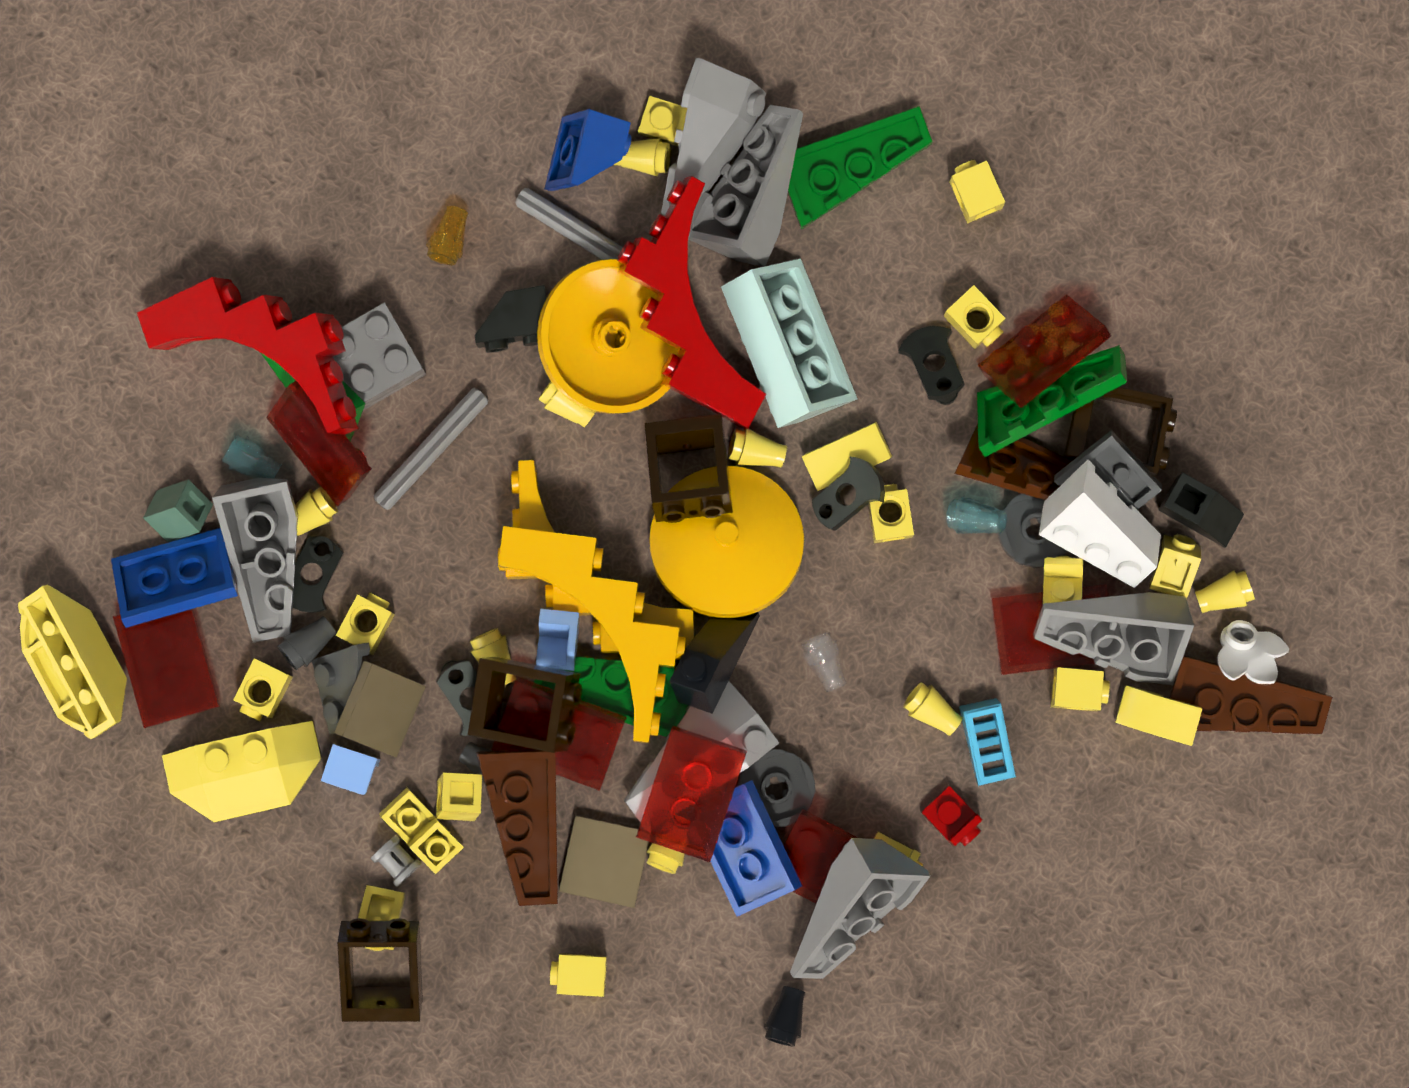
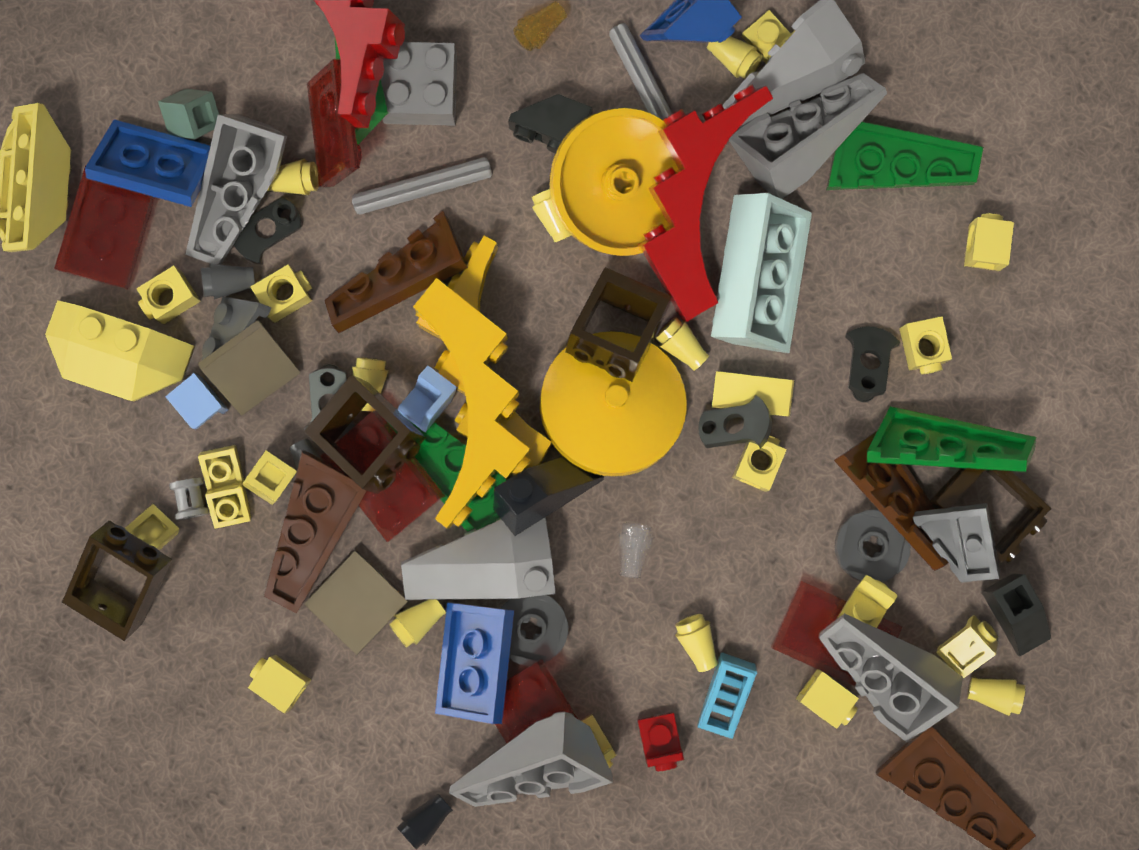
camera: 30 degrees right, 0 degrees up
clear light blue cone [222,435,282,479] -> none
clear red plate [636,726,747,862] -> none
clear light blue cone [946,496,1007,534] -> none
clear red plate [978,294,1111,408] -> none
white wedge [1039,460,1161,588] -> none
light yellow slope [1115,685,1203,746] -> none
white plate [1217,620,1289,684] -> none
none -> reddish brown wing [324,211,468,334]

